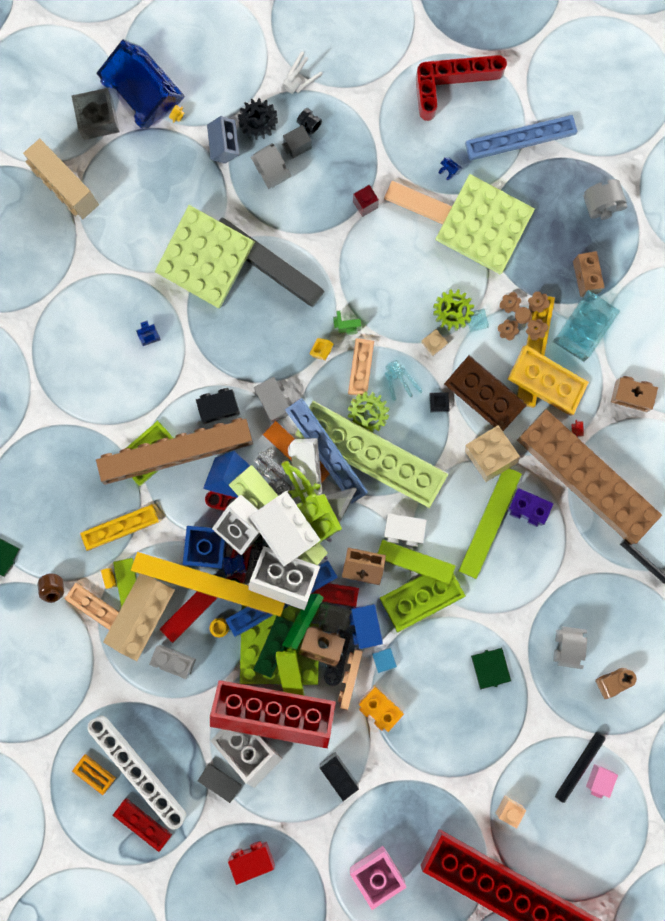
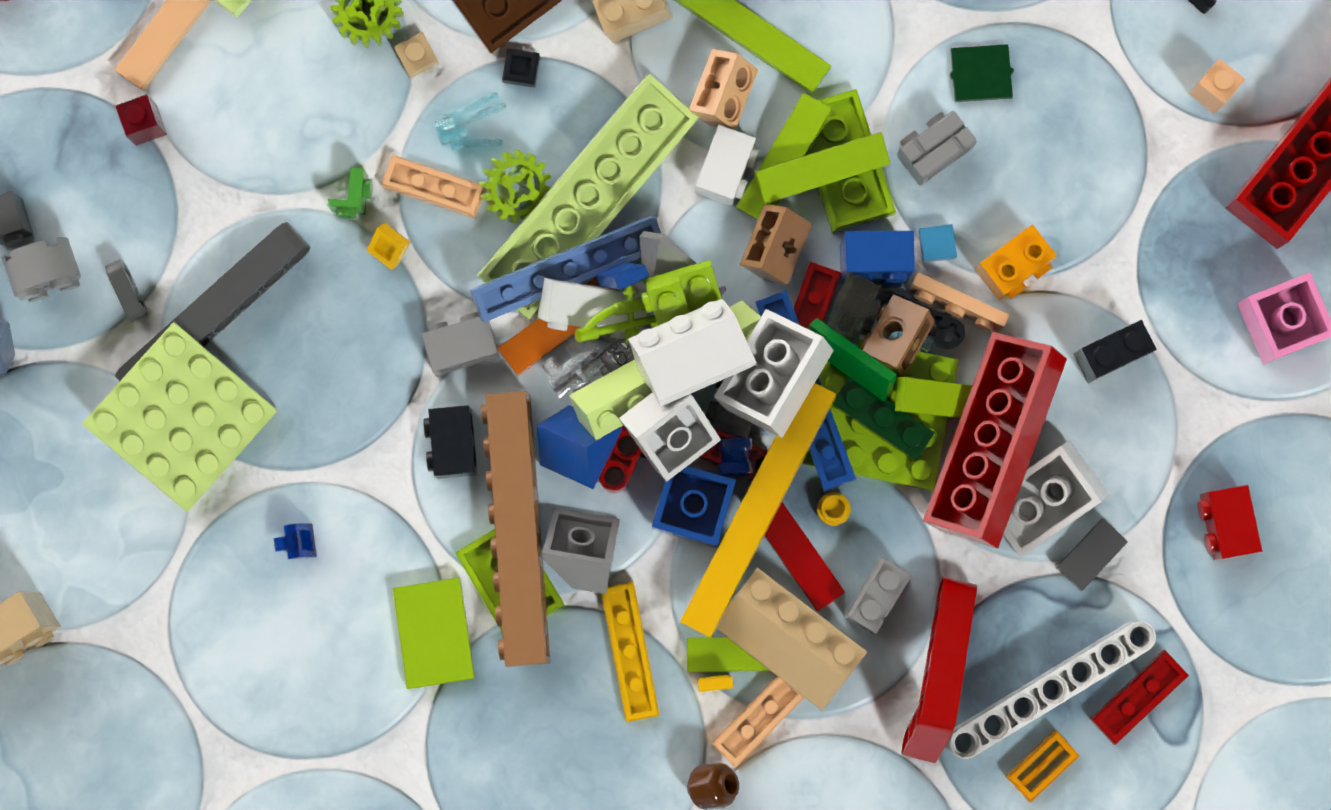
camera: 80 degrees left, 0 degrees up
none -> dark grey beam [105,259,148,322]
none -> lime tile [393,577,475,689]
none -> light grey slope [542,508,620,594]
none -> blue tile [596,262,649,290]
none -> light nougat brick [689,49,758,130]
none -> lime tile [754,132,891,204]
none -> light grey brick [897,111,977,186]
none -> red beam [901,576,977,763]

